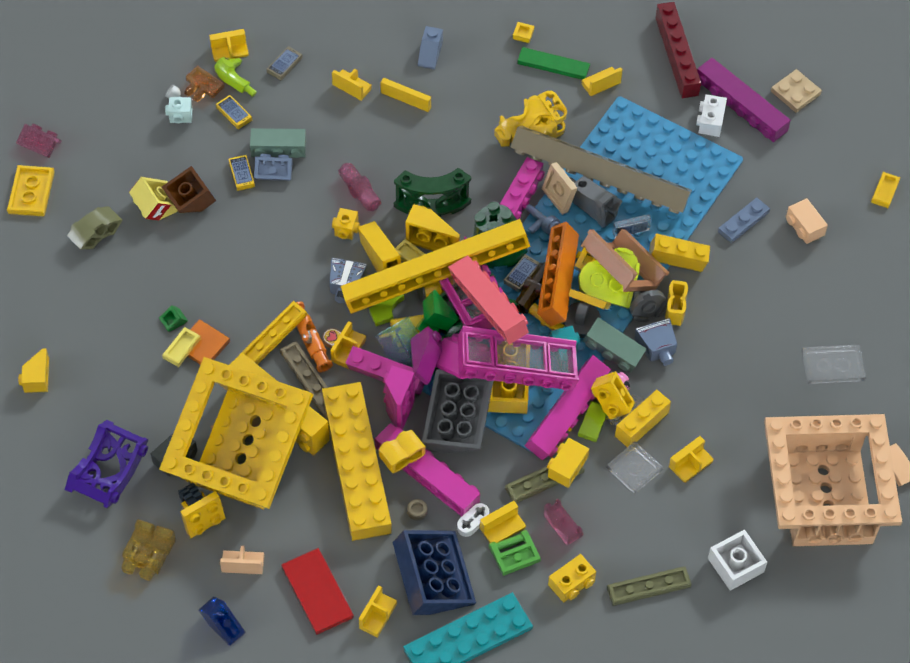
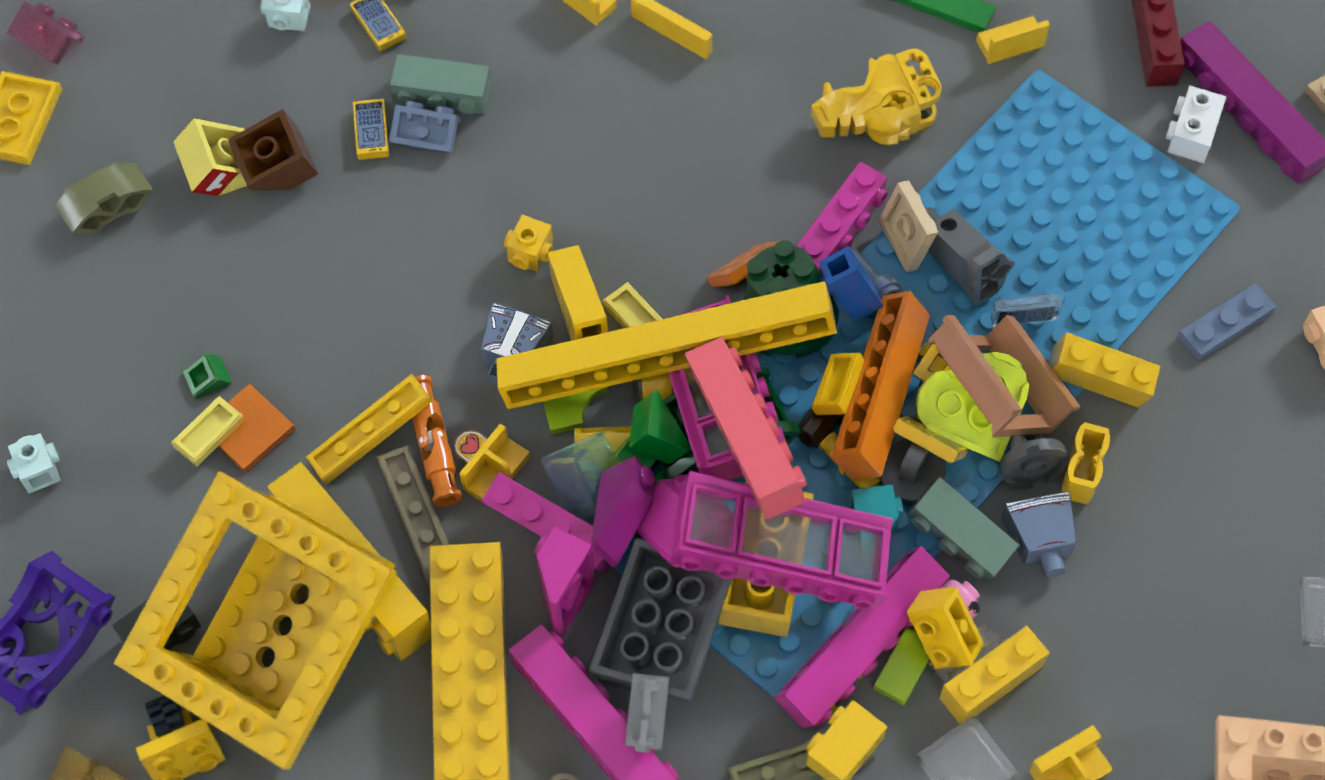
camera: 10 degrees right, 5 degrees up
clear pink piece [338,162,381,212] -> none
yellow brick [379,430,426,473] -> none
dark green fence [393,168,471,217] -> none
yellow slope [405,204,460,251] -> none
tile [504,254,539,292] -> none
dark tan brick [511,125,692,214] -> none
none -> light aqua brick [7,433,61,494]
none -> light grey hinge [625,673,669,752]
none -> orange tile [706,241,780,287]
none -> yellow tile [811,353,865,415]
none -> blue brick [819,246,883,321]

